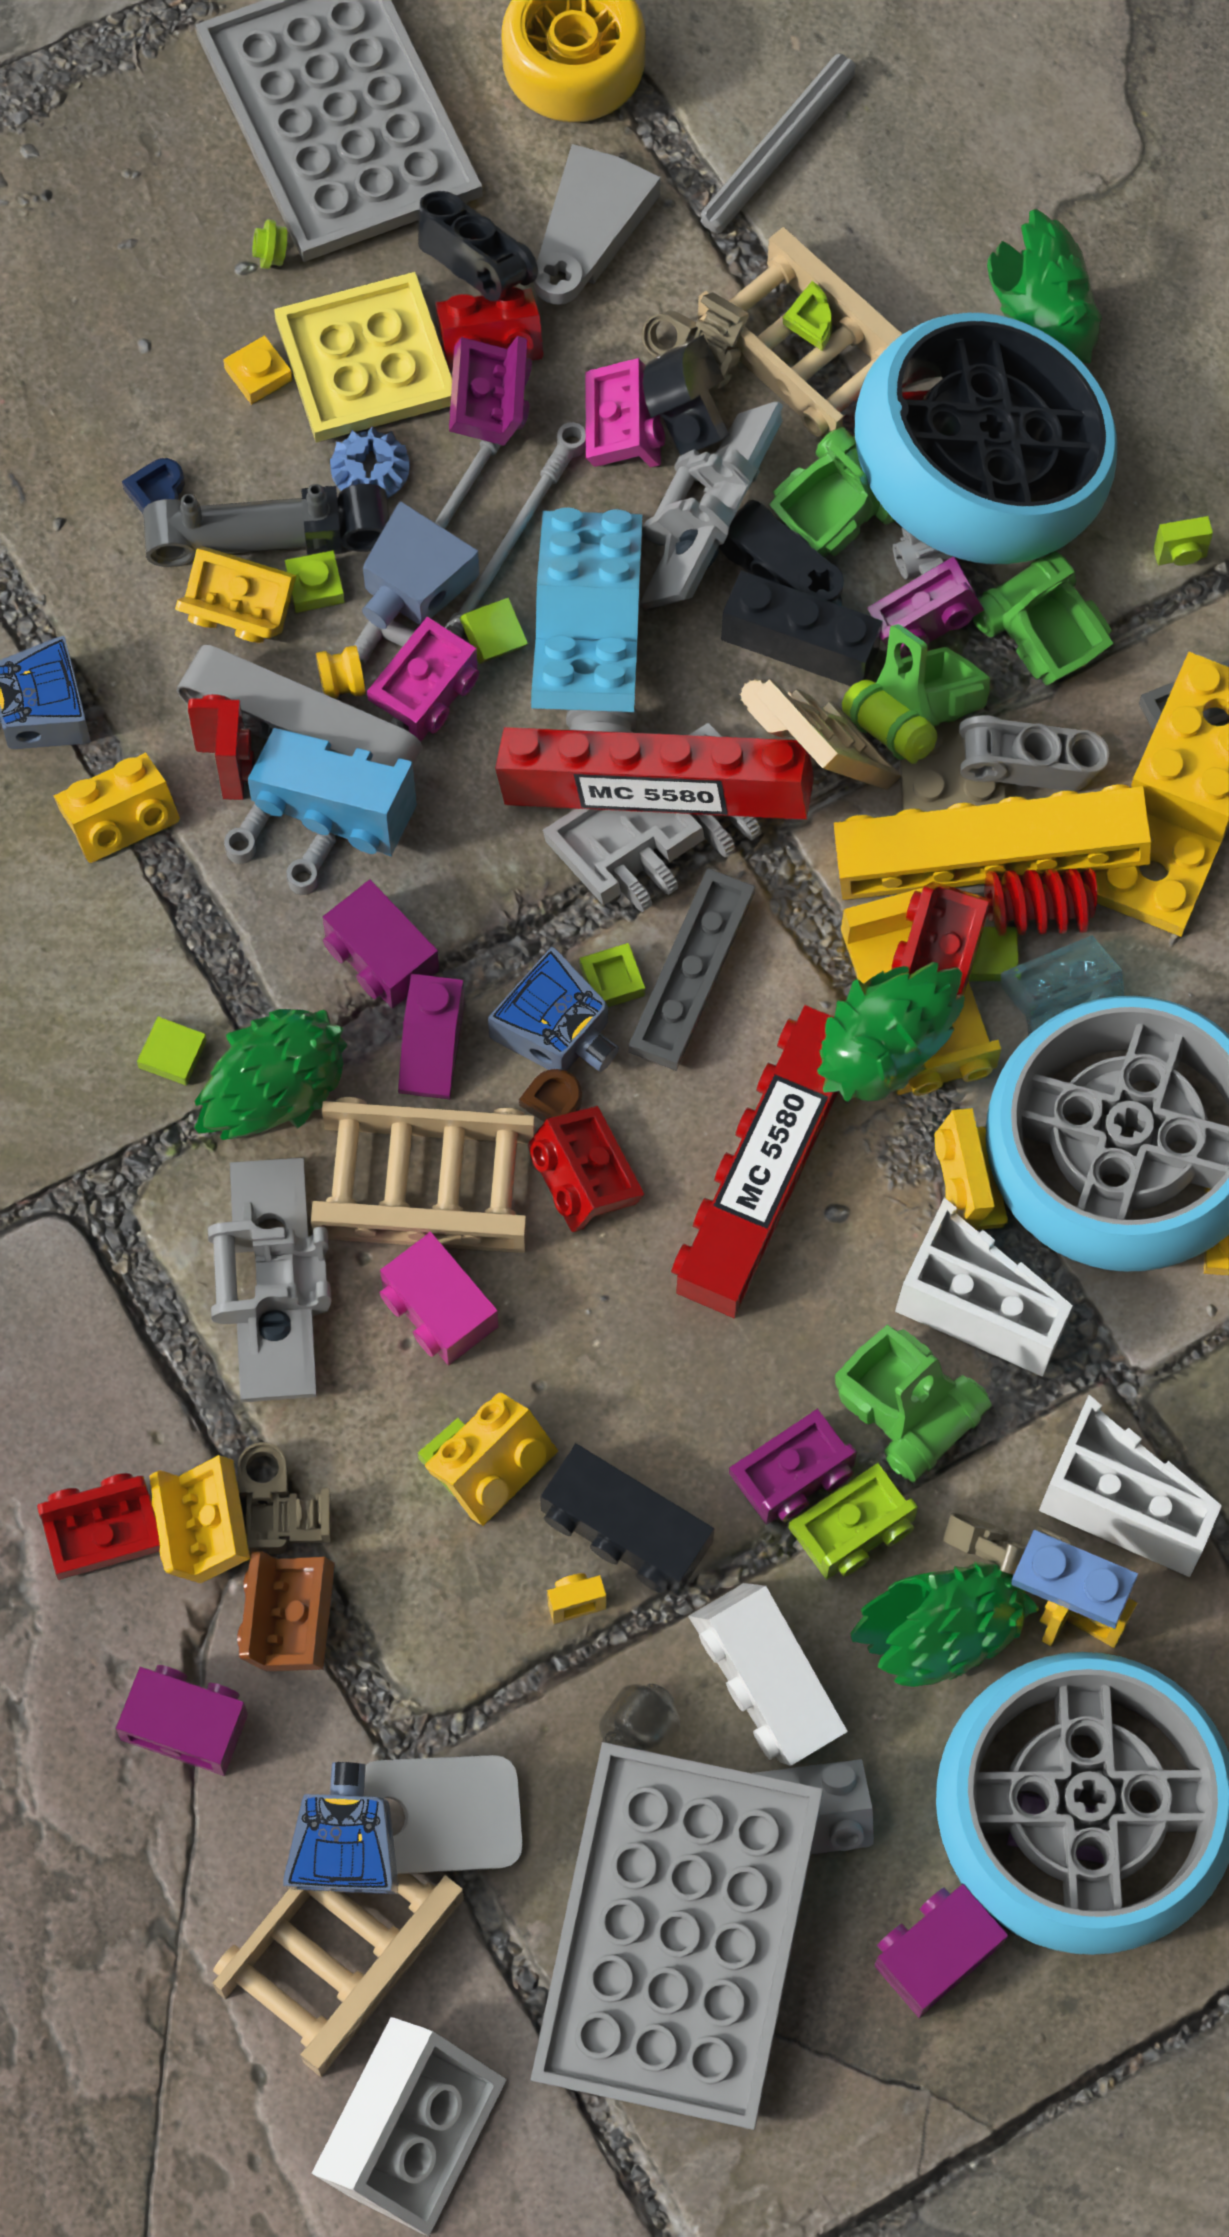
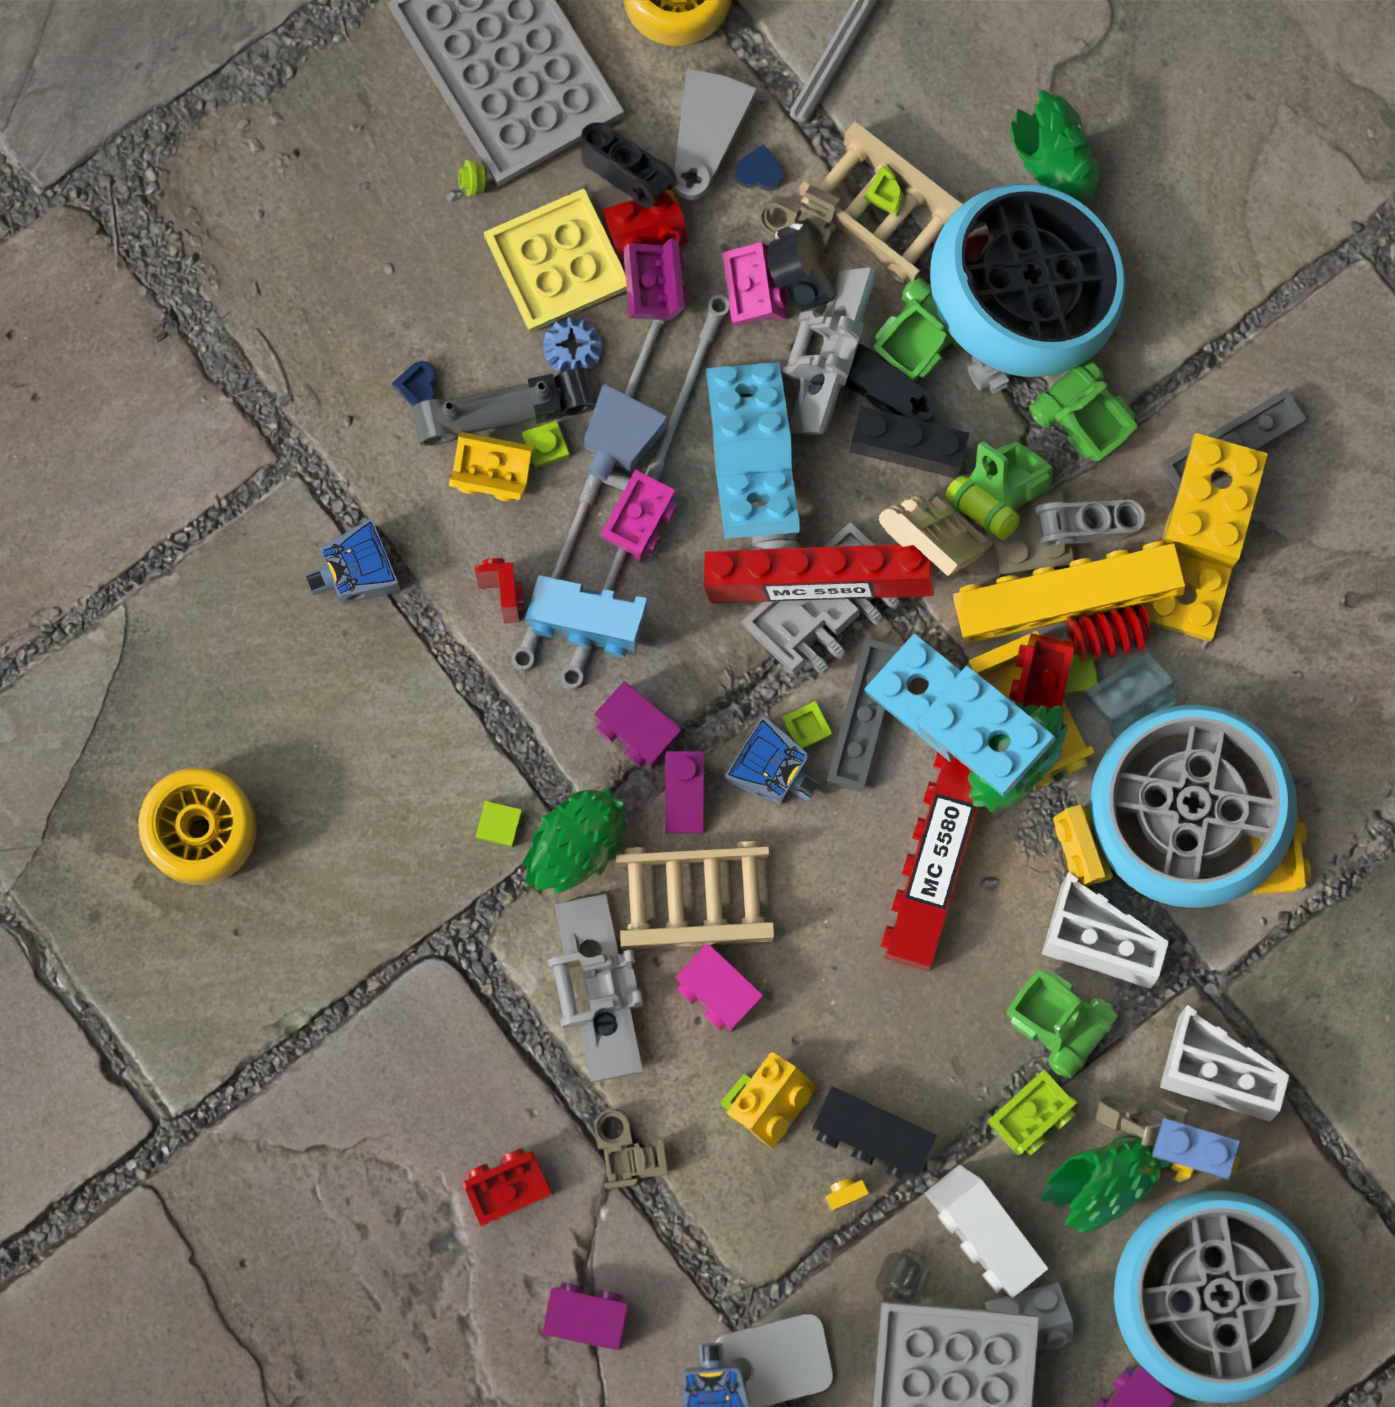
camera: 10 degrees left, 10 degrees up
yellow bracket [53,753,180,863] -> none
yellow bracket [149,1455,250,1583] -> none
light grey beam [176,645,423,767] -> none
yellow plate [223,335,292,405] -> none
dark orange bracket [237,1551,335,1672] -> none
yellow wheel [316,645,366,699] -> none
lime tile [459,598,528,664] -> none
reddish brown tile [519,1069,582,1122] -> none
red bracket [527,1106,645,1232] -> none
magenta bracket [729,1408,857,1525] -> none
magenta bracket [867,556,984,659] -> none
lime plate [1153,516,1213,566] -> none
none -> dark blue tile [735,144,783,191]
none -> medium azure bracket [864,634,1055,798]

